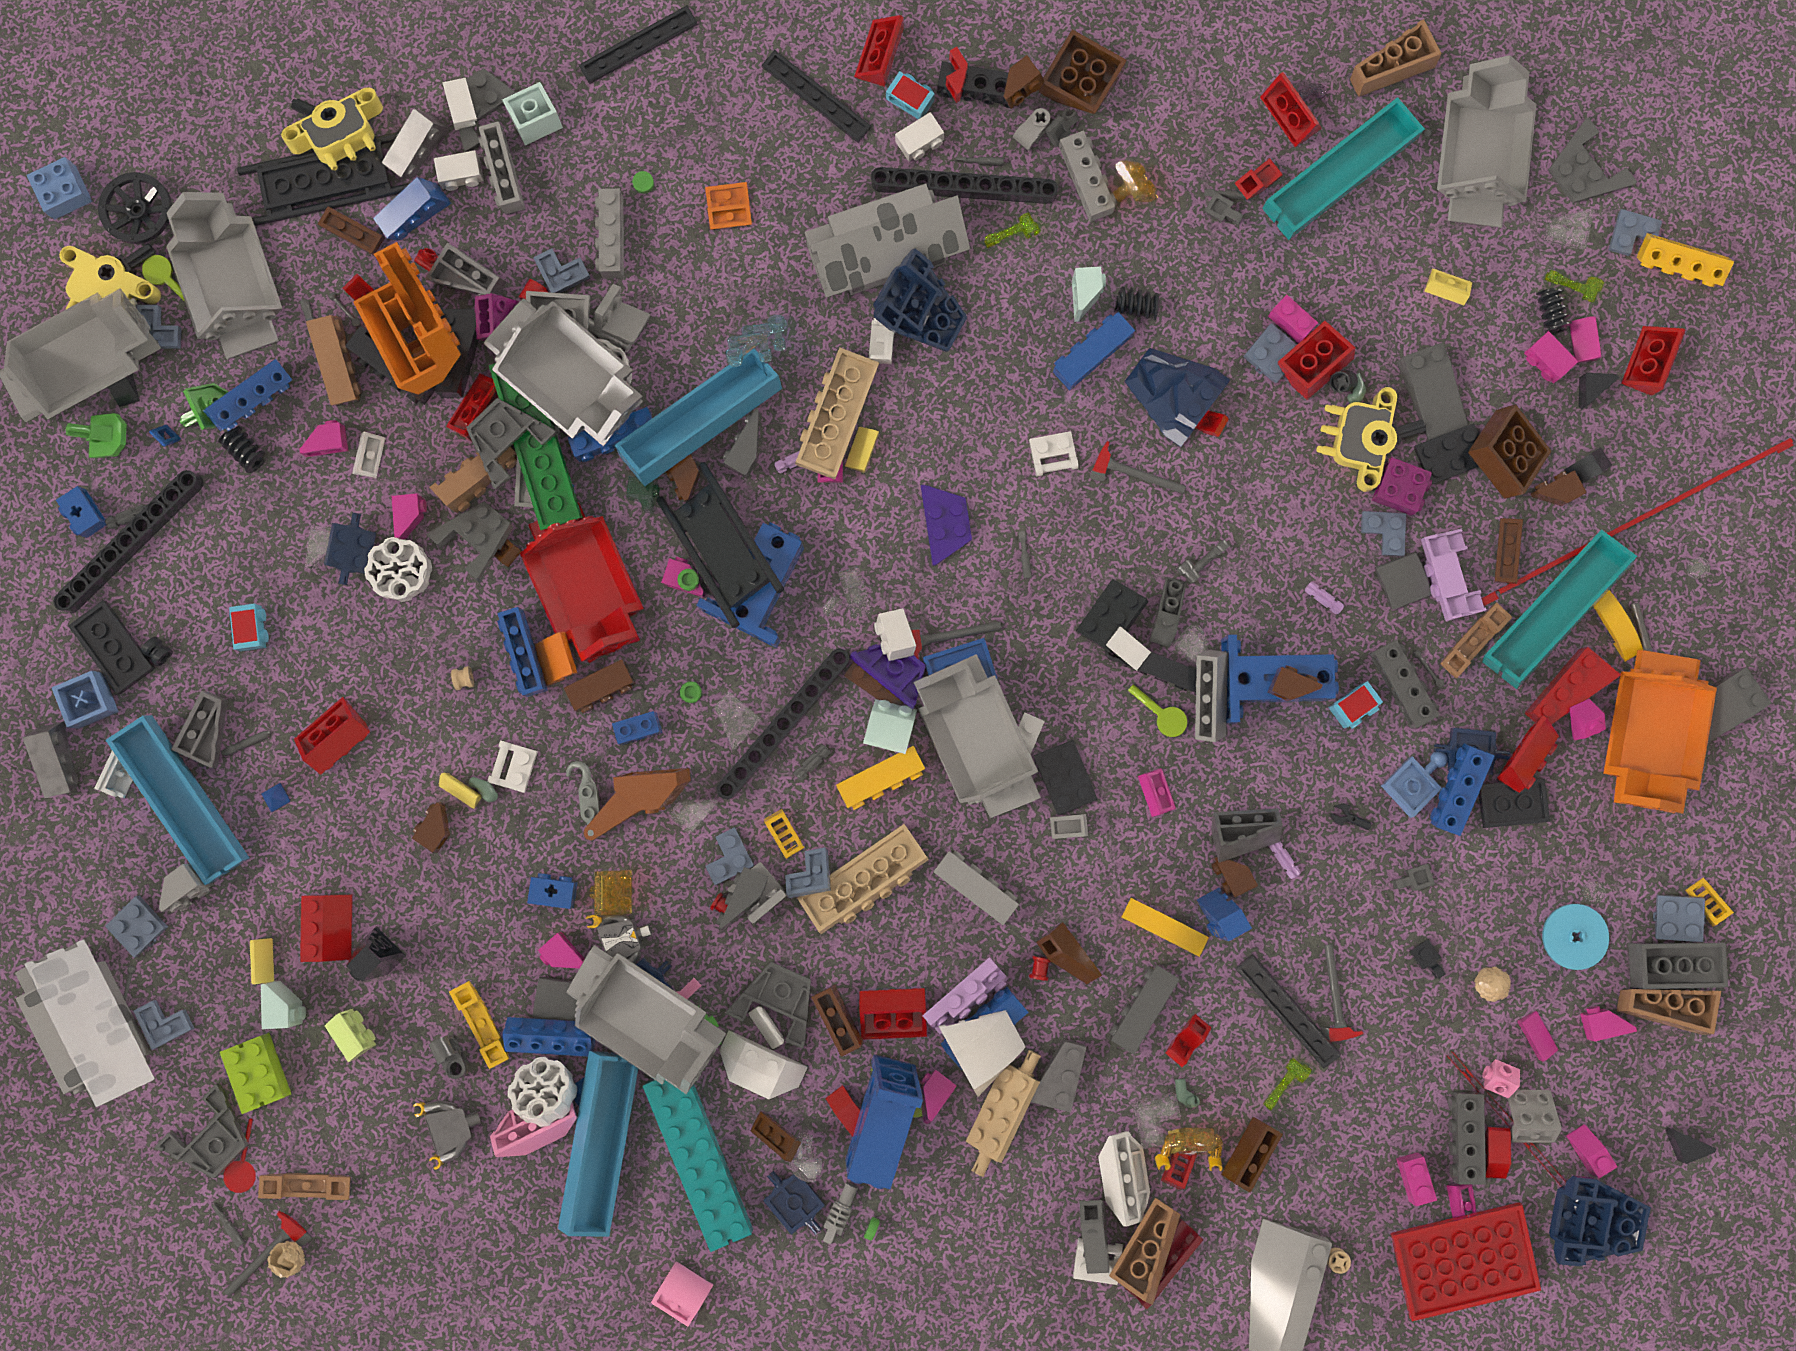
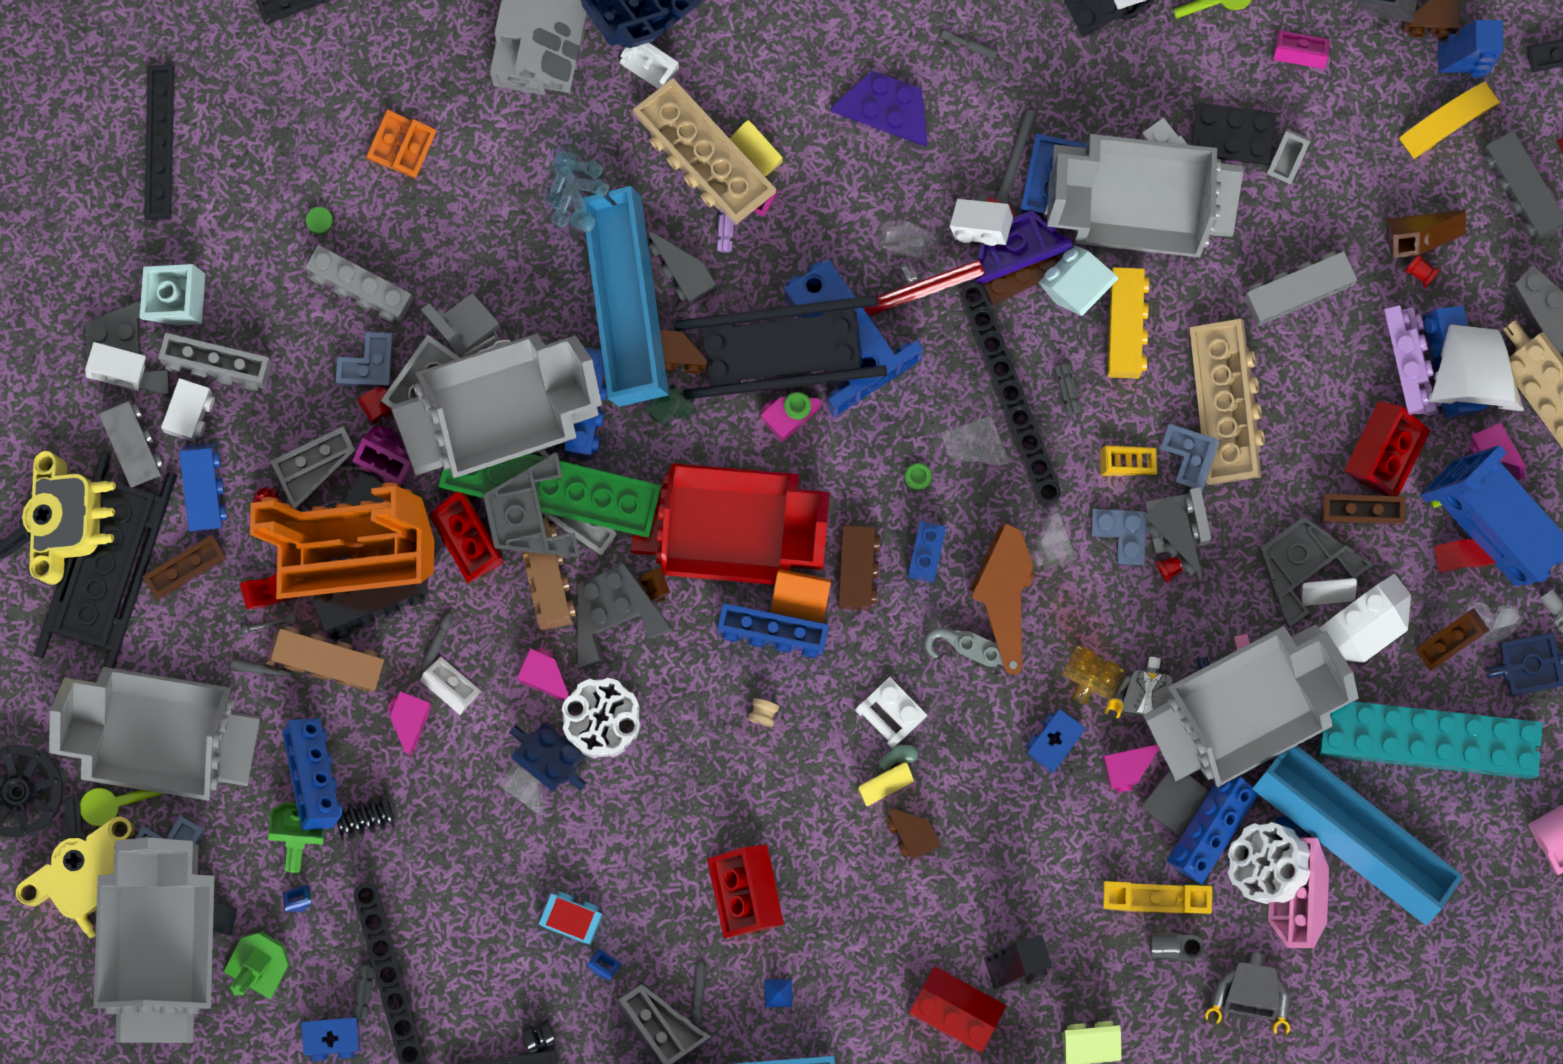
camera: 65 degrees left, 5 degrees down
none -> dark grey piece [421,611,453,672]
none -> blue slope [587,949,622,980]
none -> axle [863,260,984,316]

